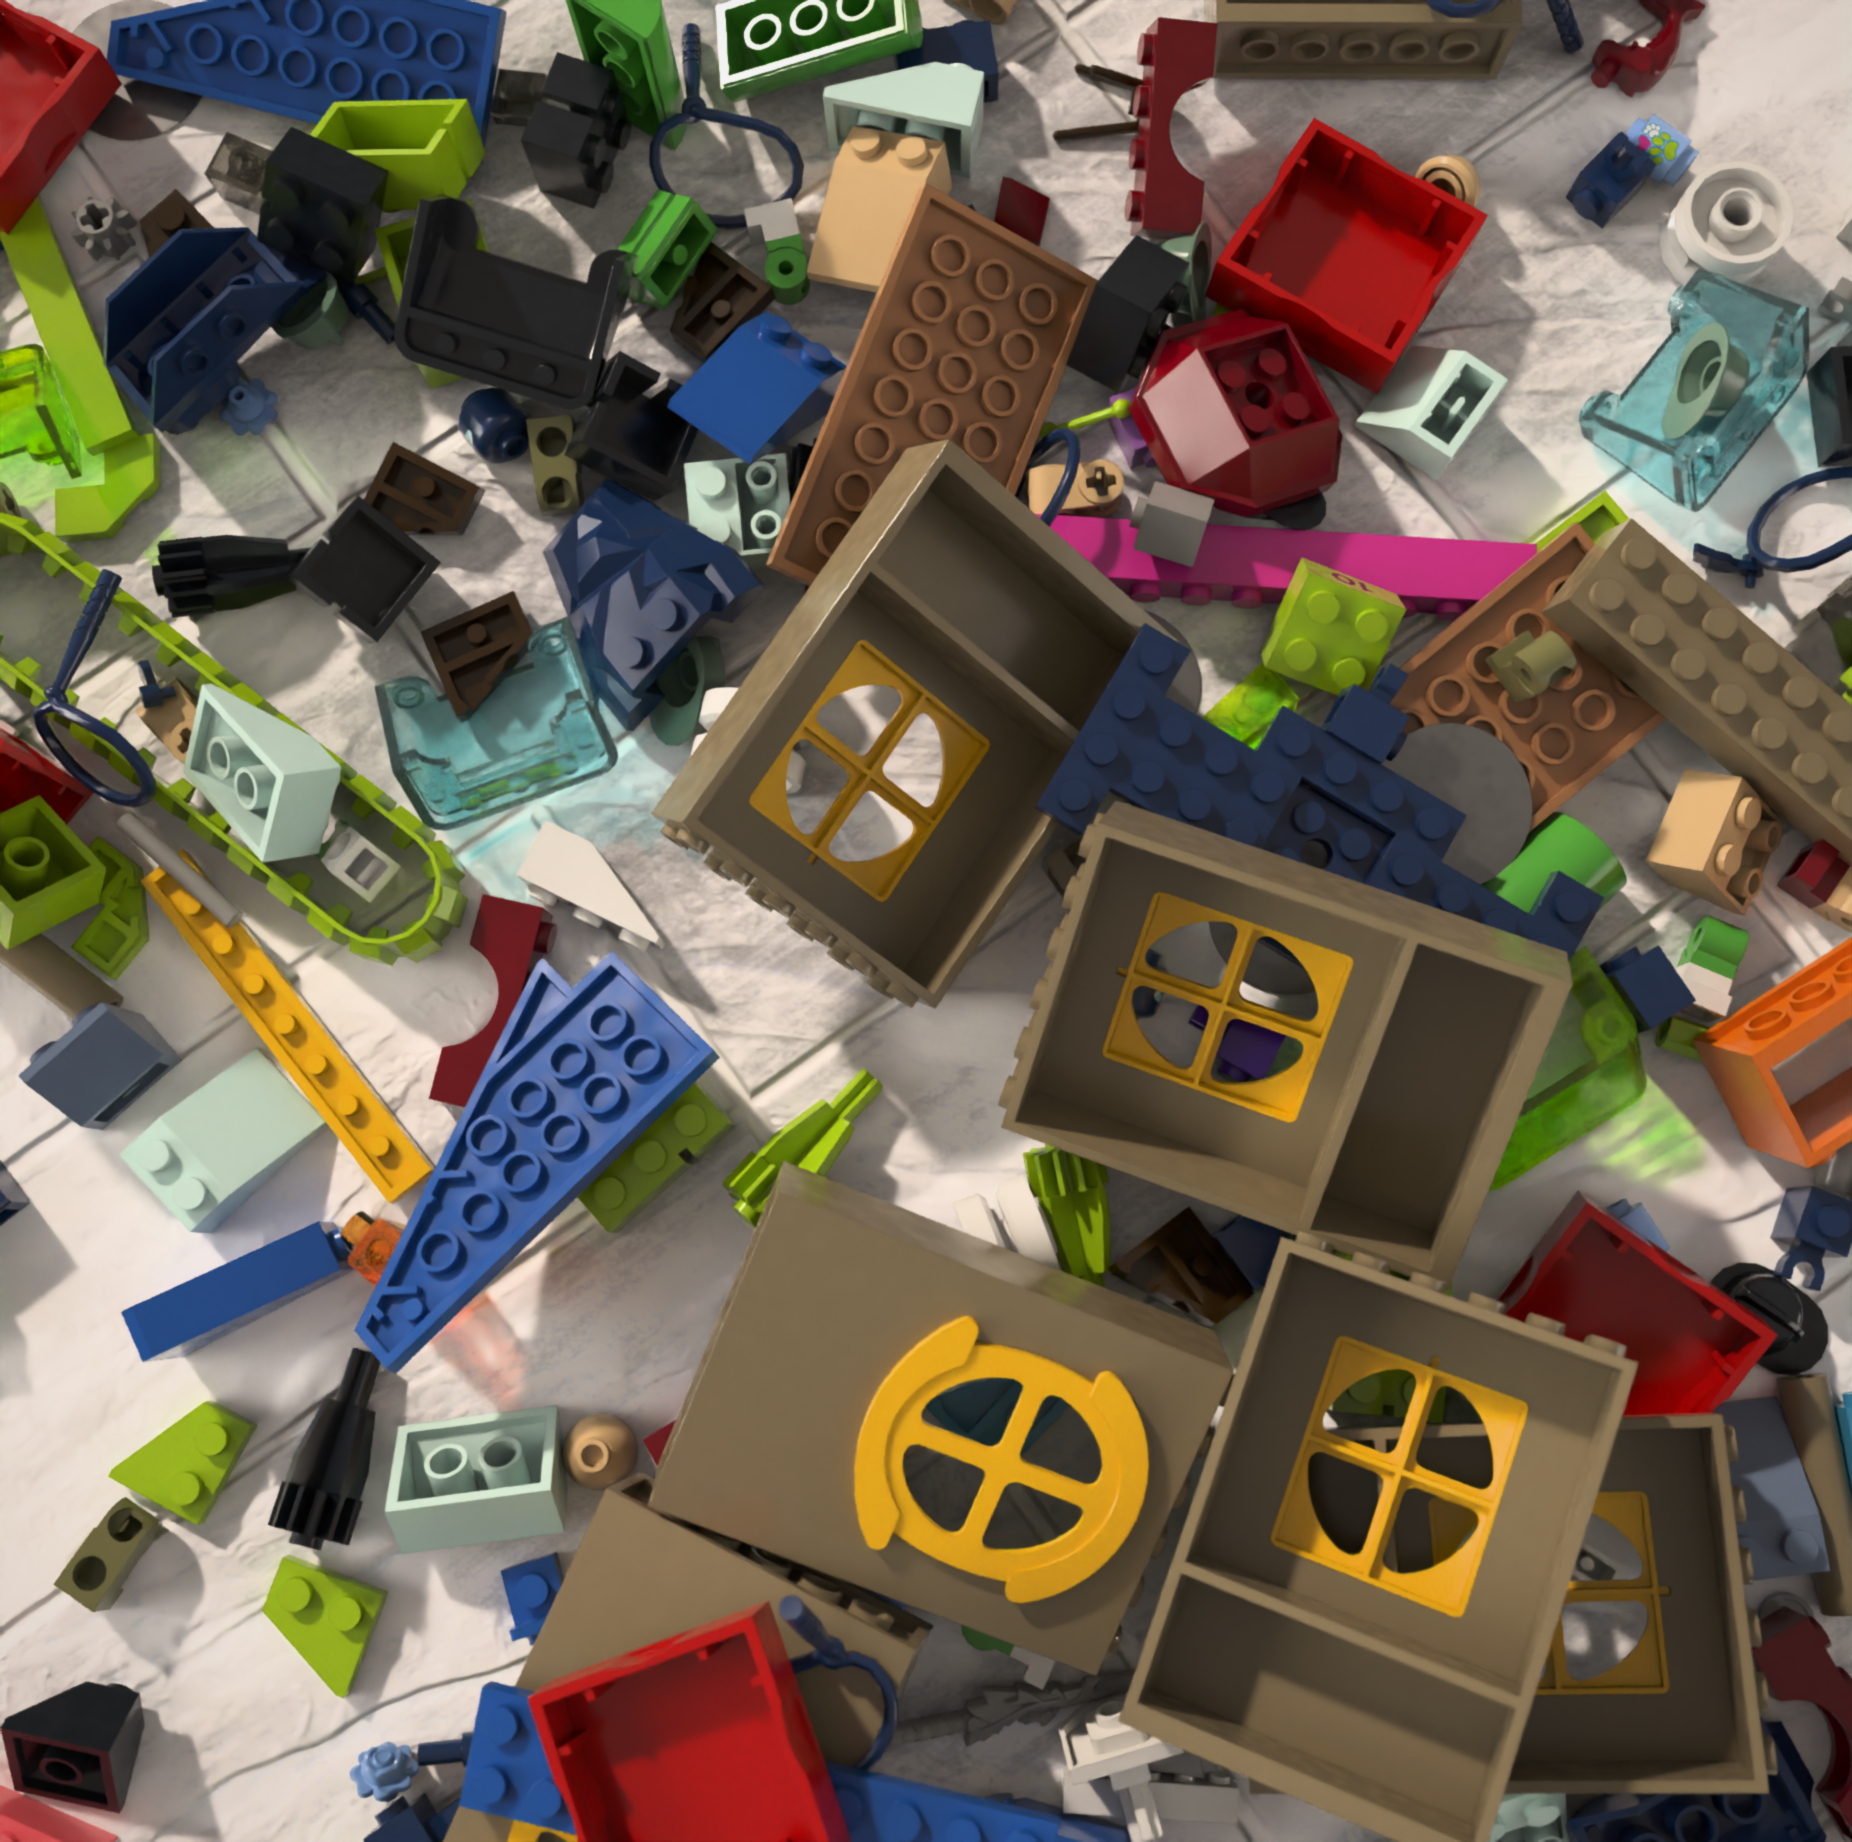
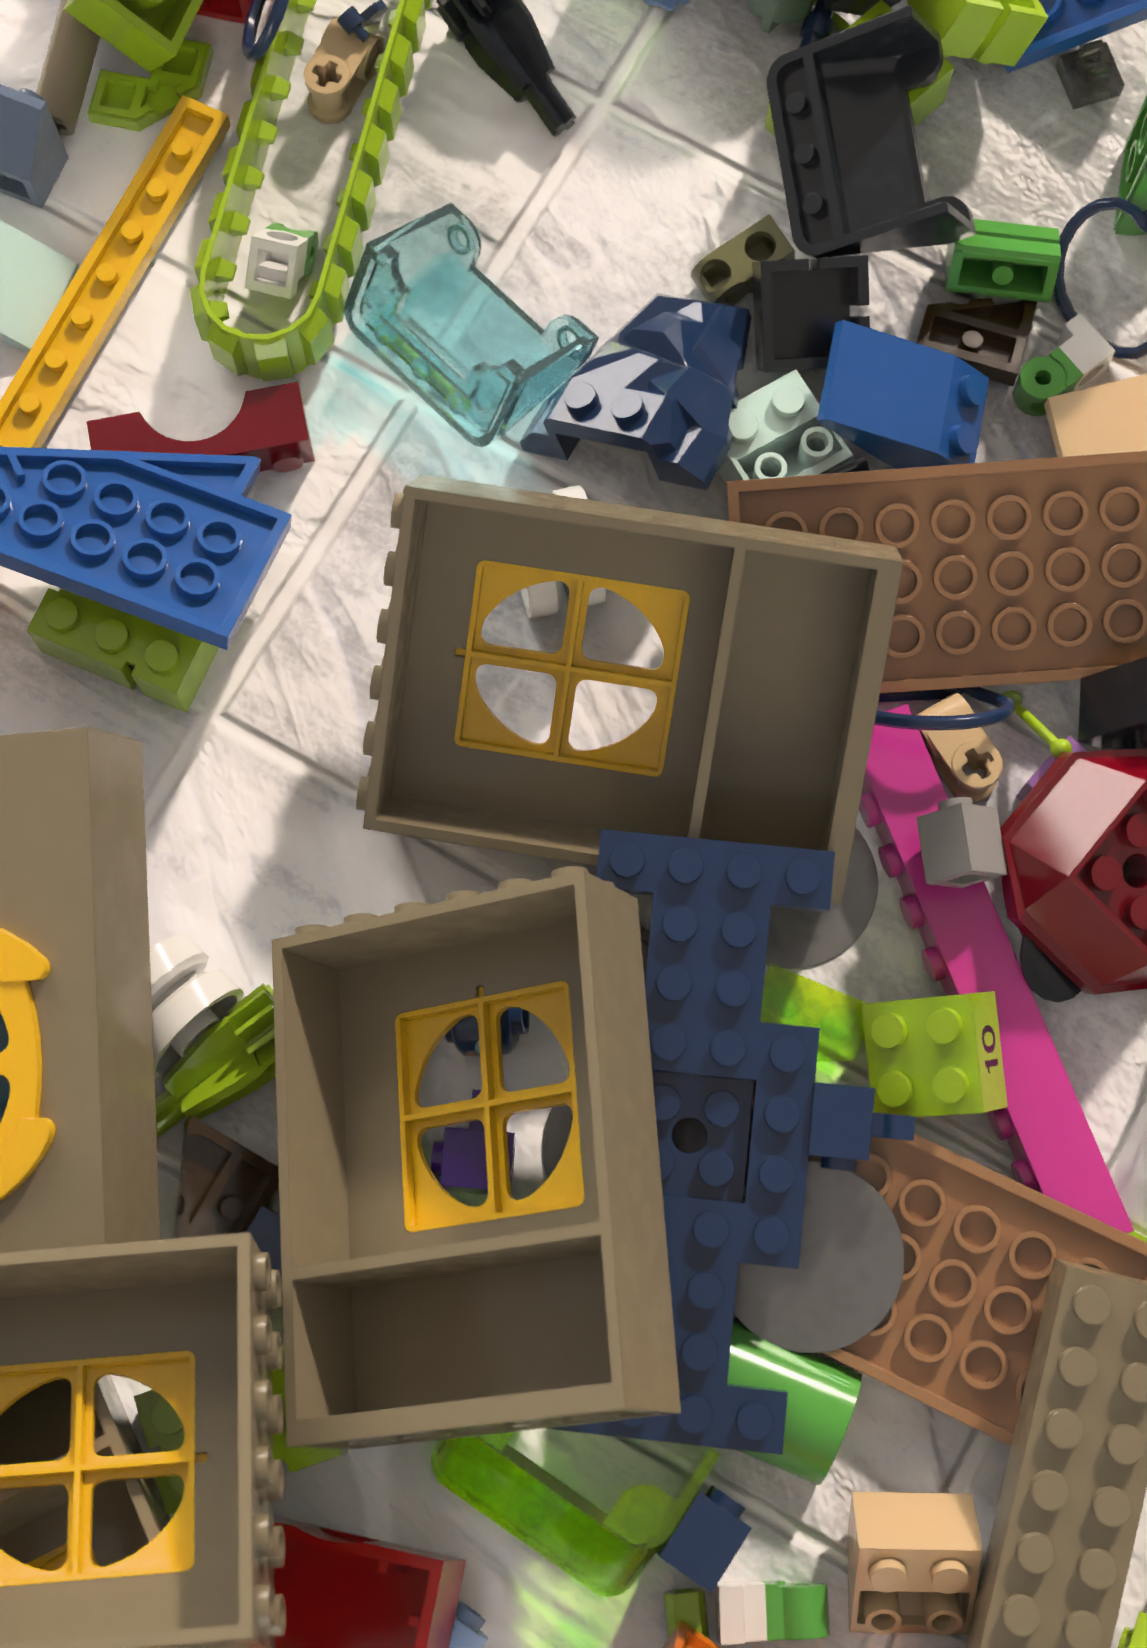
camera: 60 degrees right, 5 degrees down
light grey bar [116,812,243,928] -> none
light aqua slope [183,684,342,863] -> none
black piece [287,495,441,643] -> none
dark brown wing [364,442,485,535] -> none
dark brown wing [420,591,537,723] -> none
dark blue head [458,387,532,464] -> none
white slope [516,820,666,952] -> none
black piece [521,52,631,209] -> none
sand green piece [649,636,726,746] -> none
lime piece [722,1068,883,1229] -> none
olive leg [1484,630,1577,702] -> none

